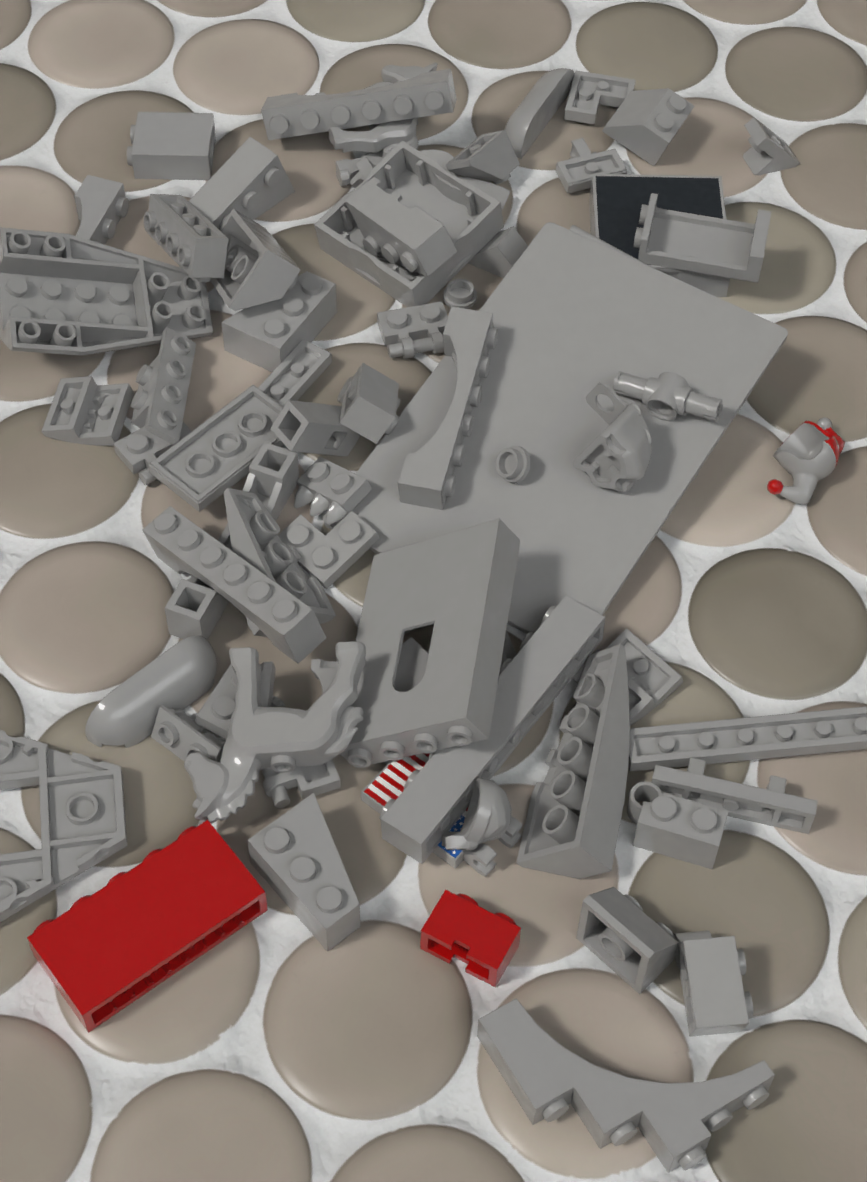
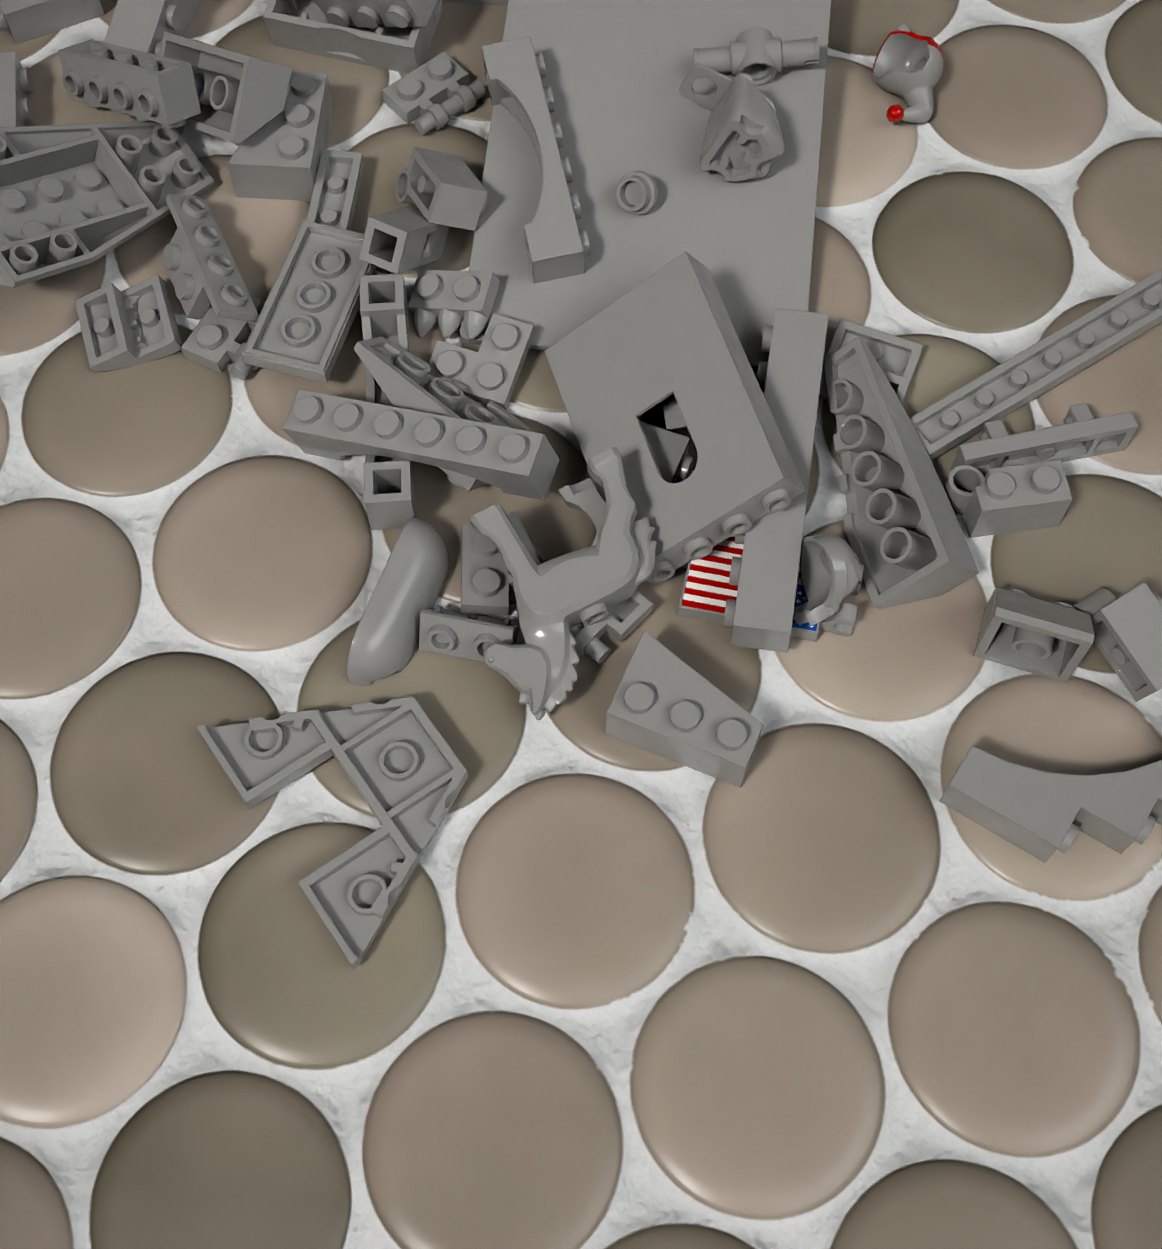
camera: 25 degrees left, 10 degrees up
red brick [27,820,268,1033] -> none
red brick [420,889,521,988] -> none
light grey plate [443,279,477,309] -> none

